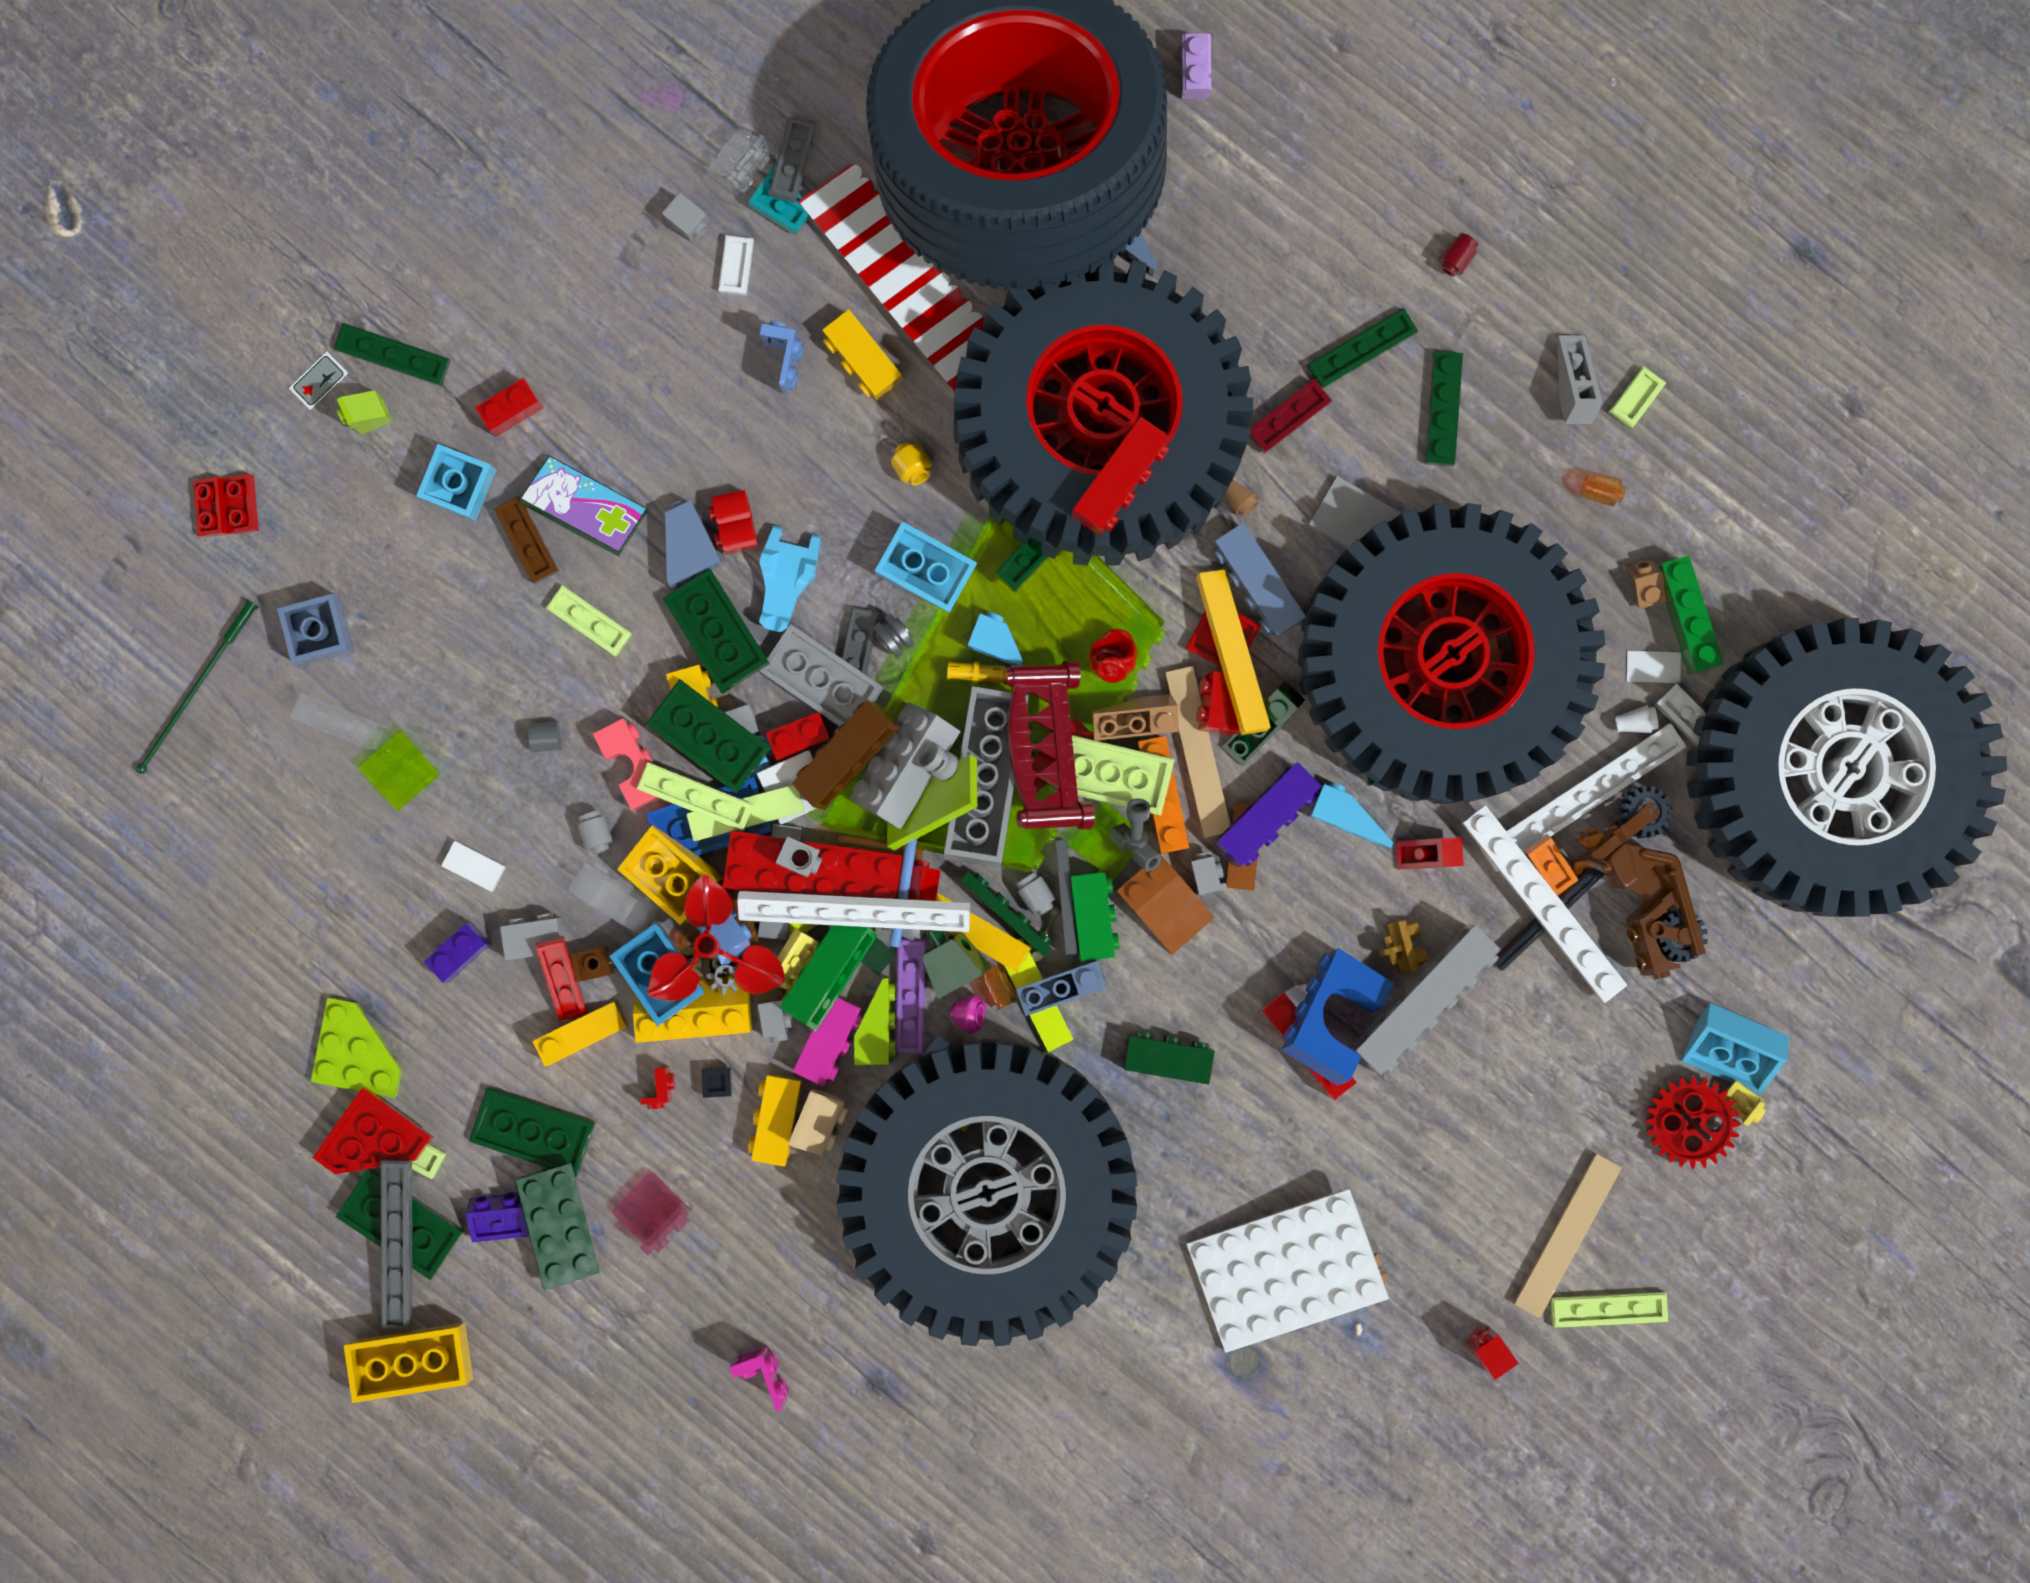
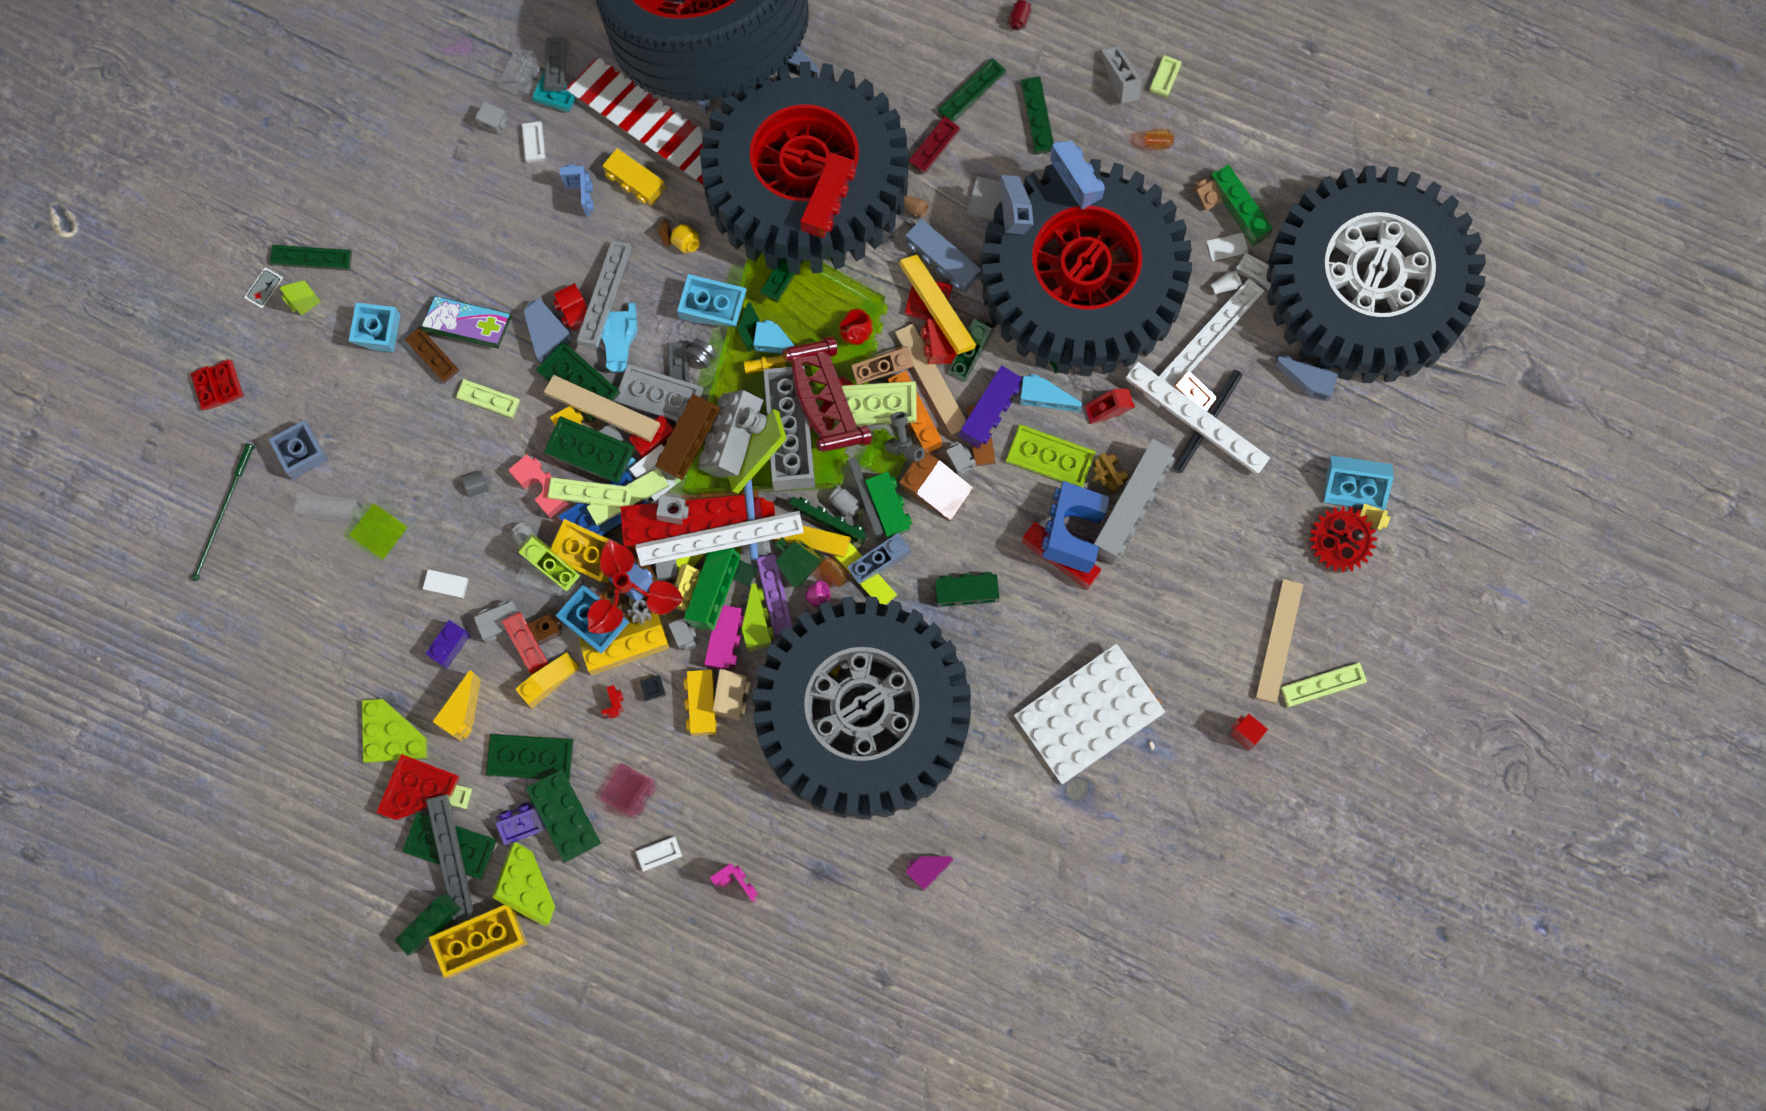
camera: 15 degrees left, 10 degrees down
red brick [475,378,544,437] -> none
reddish brown piece [1571,786,1708,980] -> none
none -> dark green brick [394,894,461,956]
none -> yellow slope [433,670,481,741]
none -> lime plate [492,842,555,926]
none -> lime slope [518,533,580,591]
none -> tan tile [544,375,660,442]
none -> light grey plate [577,241,632,348]
none -> white tile [635,836,683,872]
none -> reddish brown tile [657,219,672,247]
none -> dark green slope [738,302,760,353]
none -> magenta slope [906,856,954,891]
none -> sand blue slope [999,175,1034,234]
none -> lime tile [1005,424,1096,488]
none -> medium blue slope [1050,141,1105,209]
none -> sand blue slope [1275,356,1338,402]

